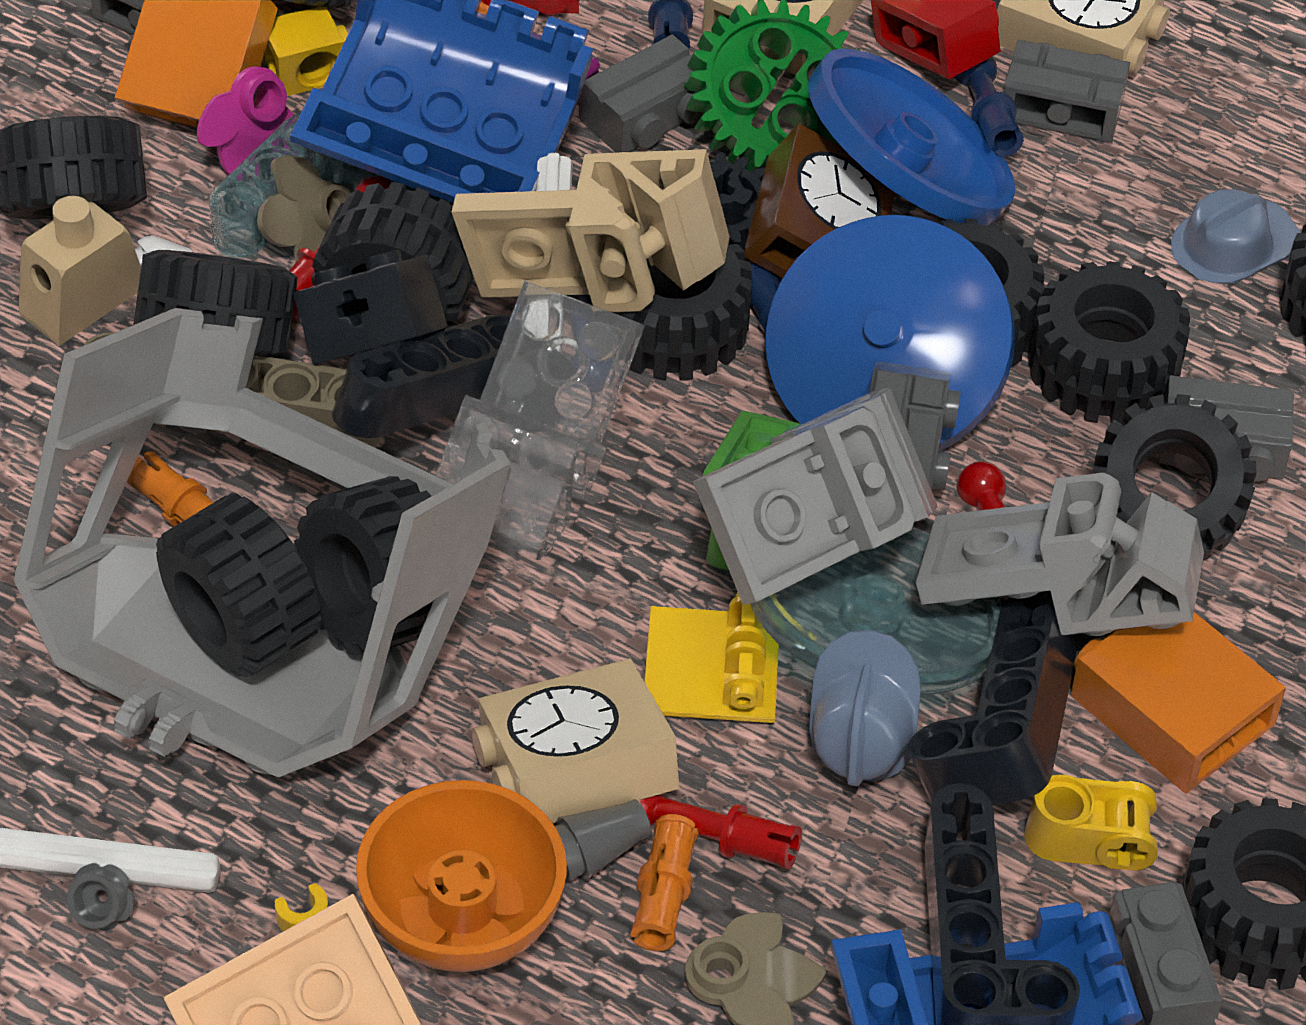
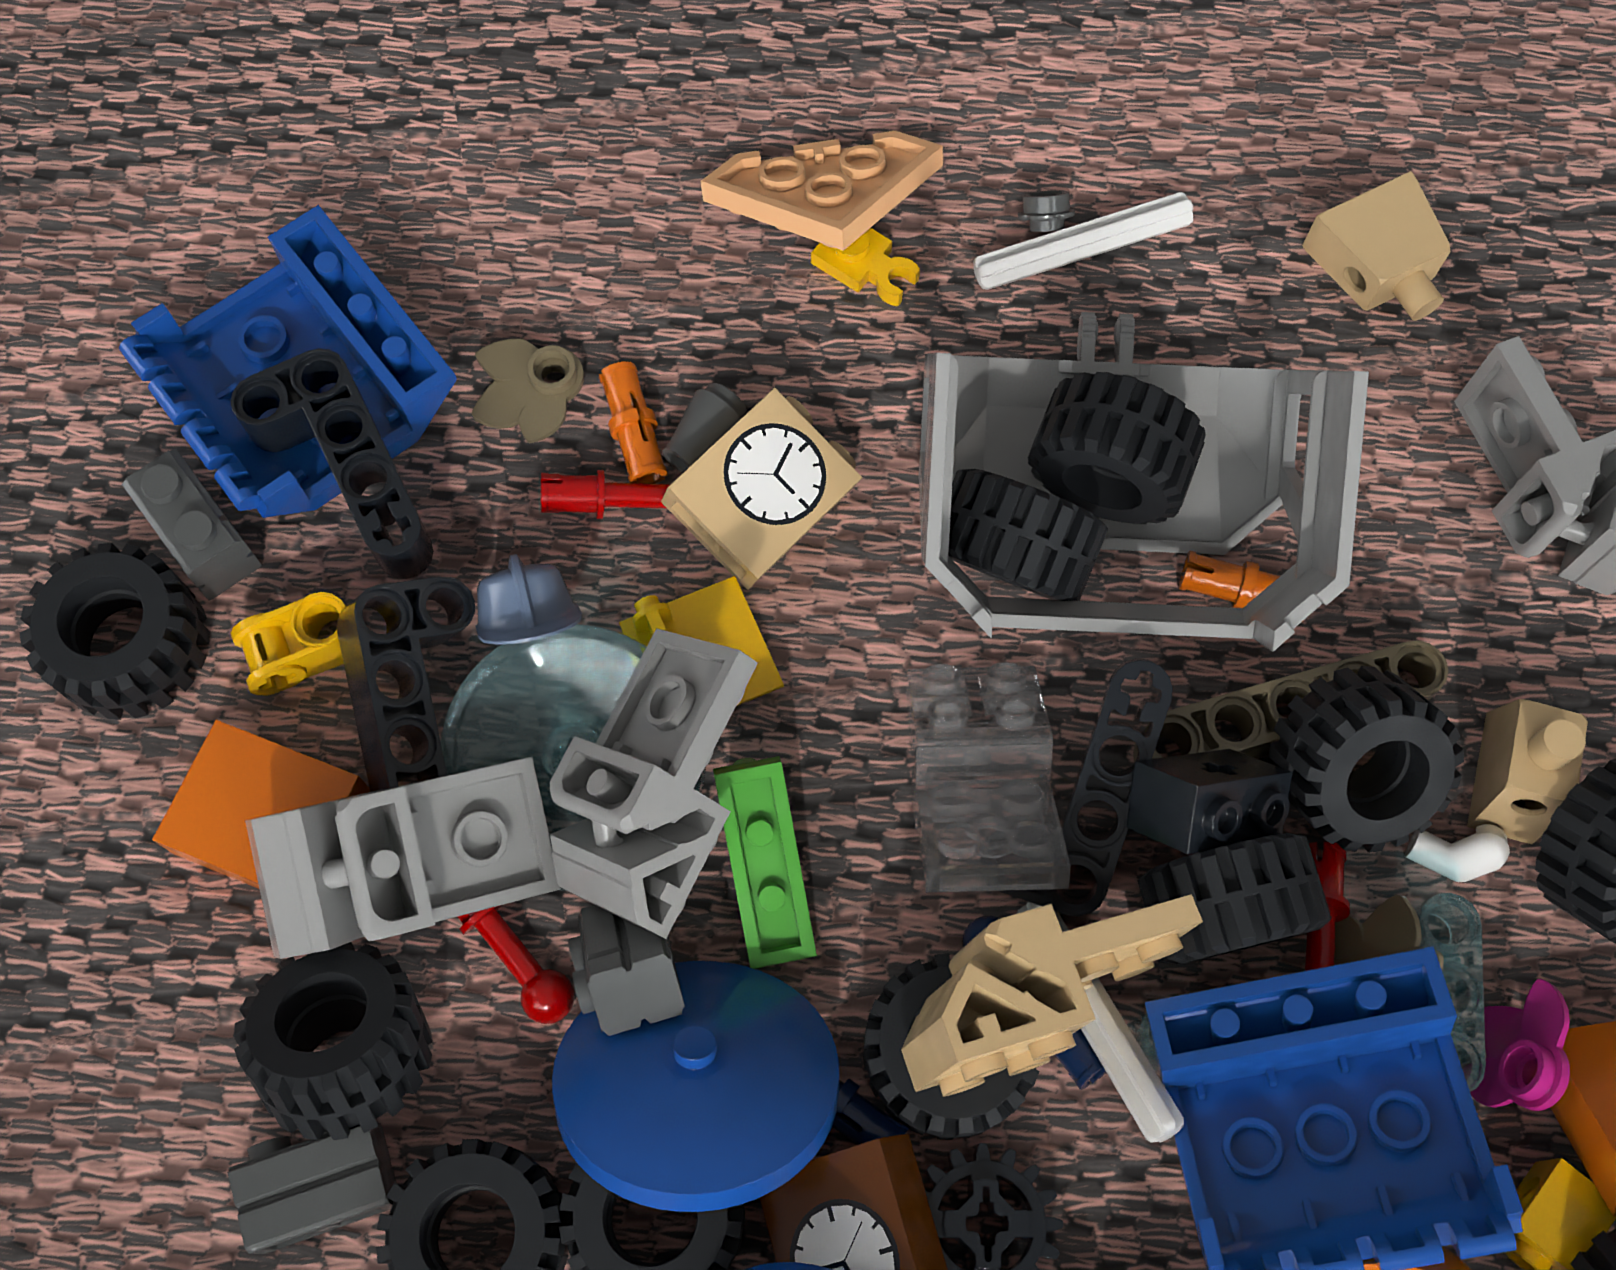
camera: 155 degrees right, 20 degrees up
orange piece [356,780,567,972] -> none

